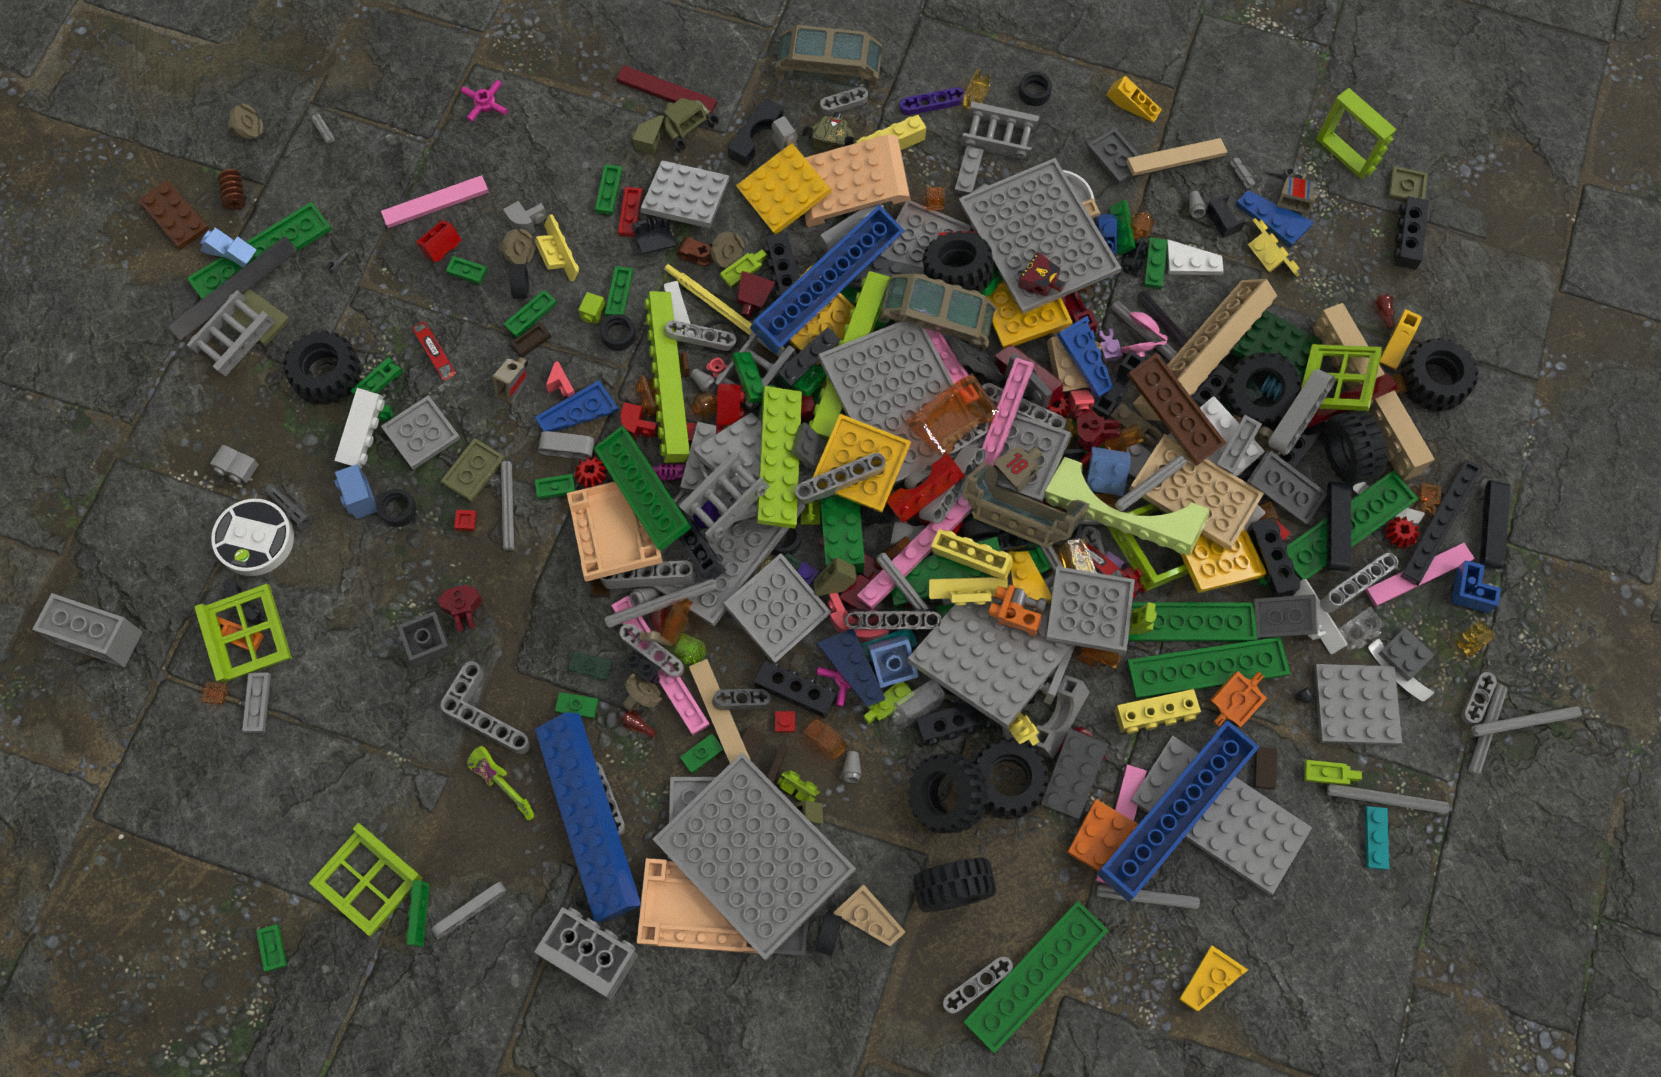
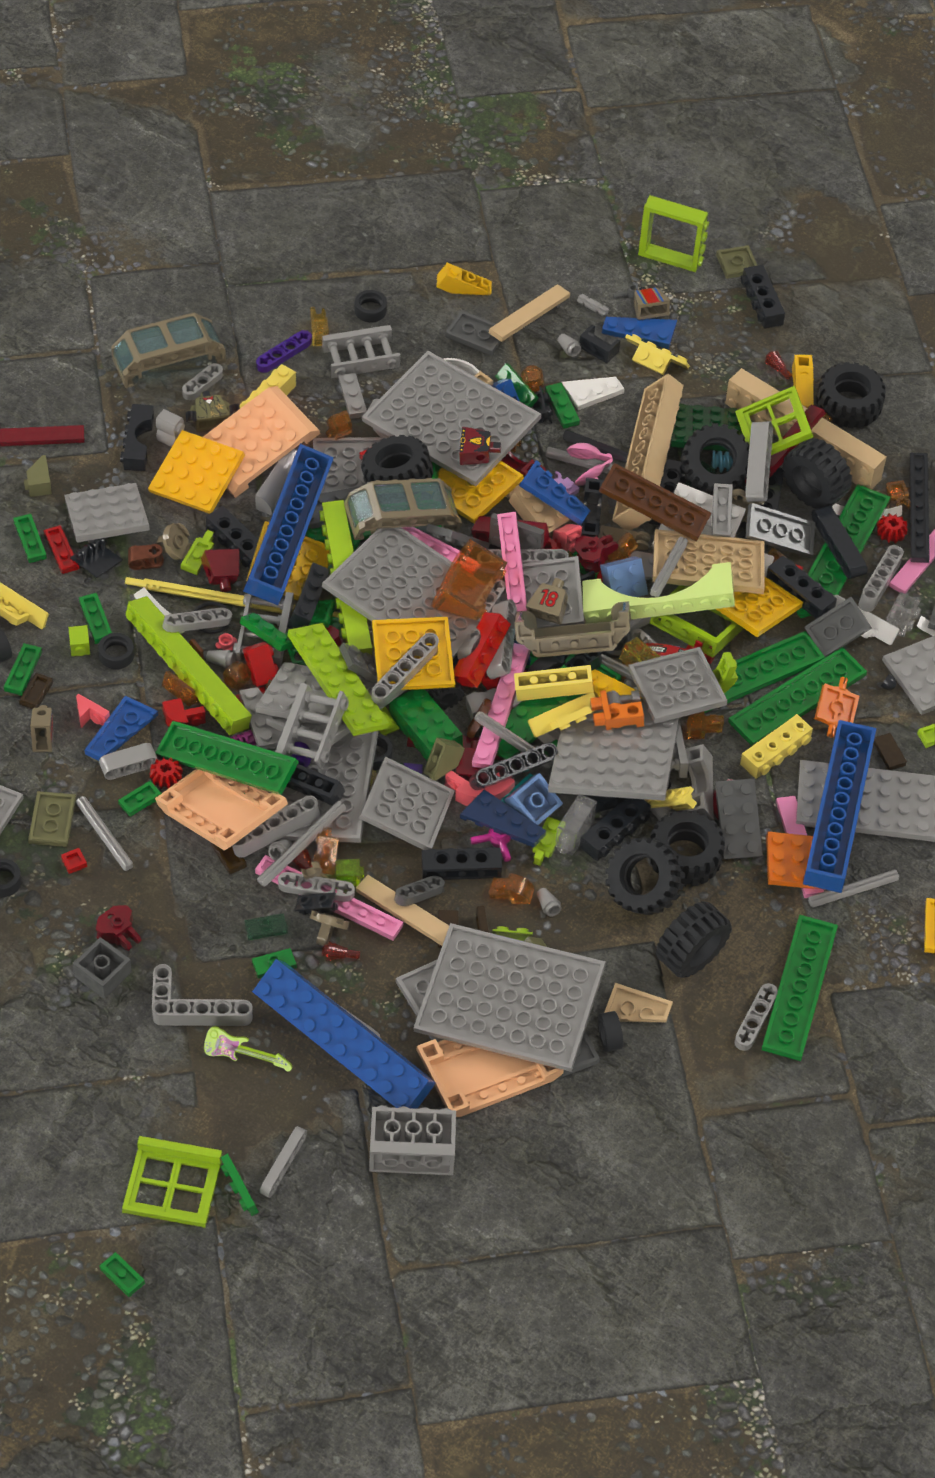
camera: 30 degrees left, 15 degrees down
olive torso [664,98,719,152] -> none
green plate [680,734,724,774] -> none
red plate [775,711,795,733] -> none

